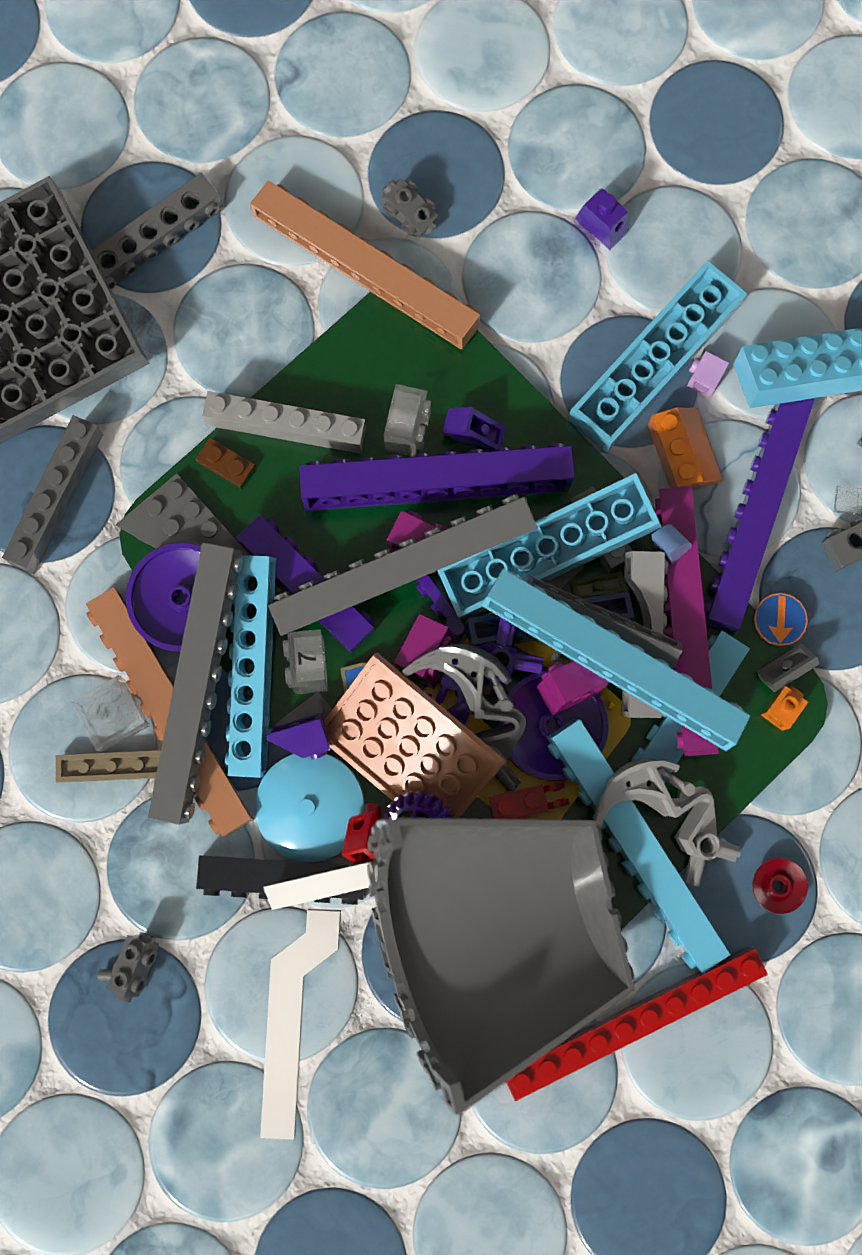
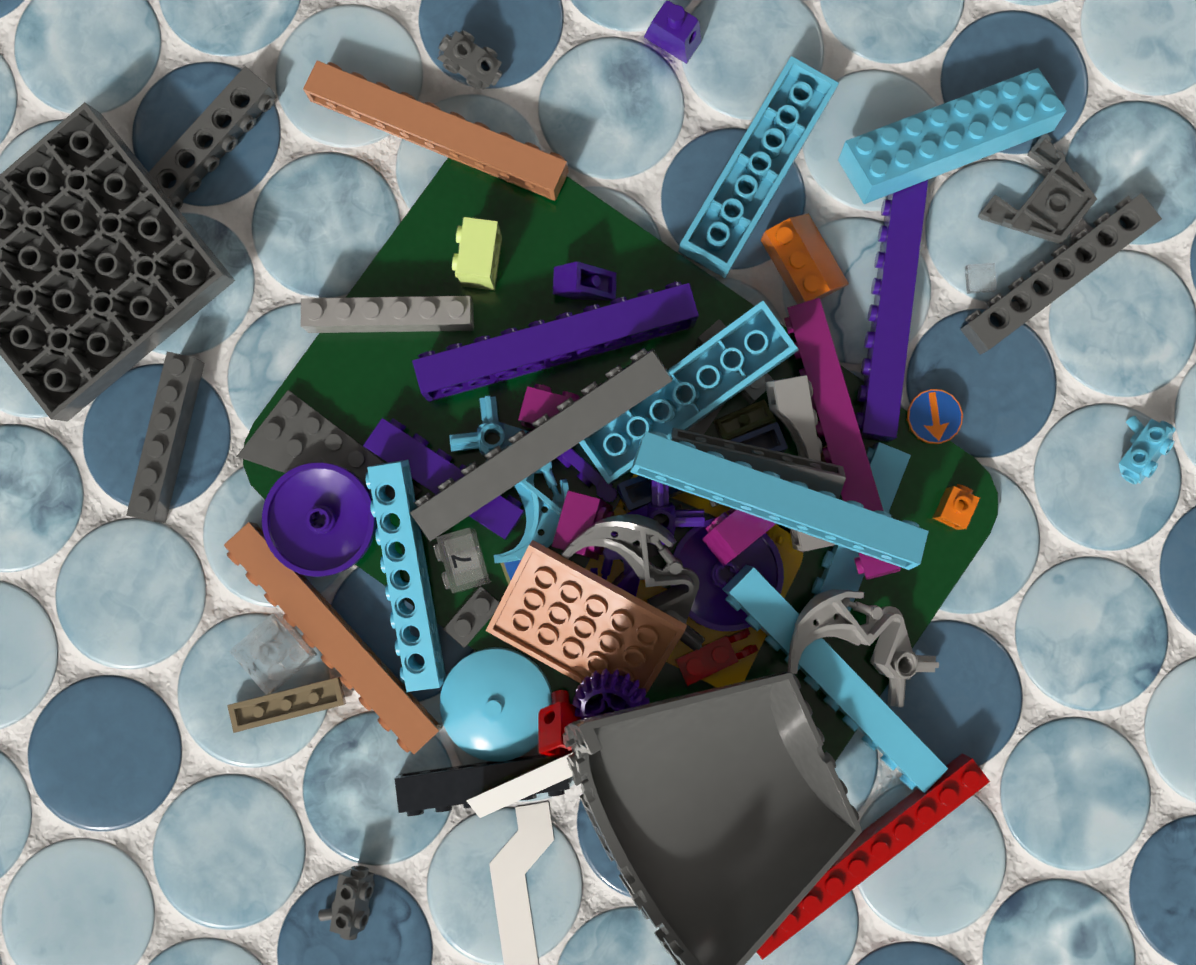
camera: 10 degrees left, 5 degrees up
dark grey brick [148,543,244,825] -> none
reddish brown plate [195,438,256,489] -> none
dark purple slope [266,713,331,759] -> none
clear brick [384,384,431,456] -> none
medium blue brick [652,524,692,565] -> none
lavender brick [687,351,729,398] -> none
dark red dish [752,858,808,914] -> none
dark grey plate [757,643,819,692] -> none
none -> medium azure piece [449,396,569,563]
none -> yellowish green brick [452,217,502,291]

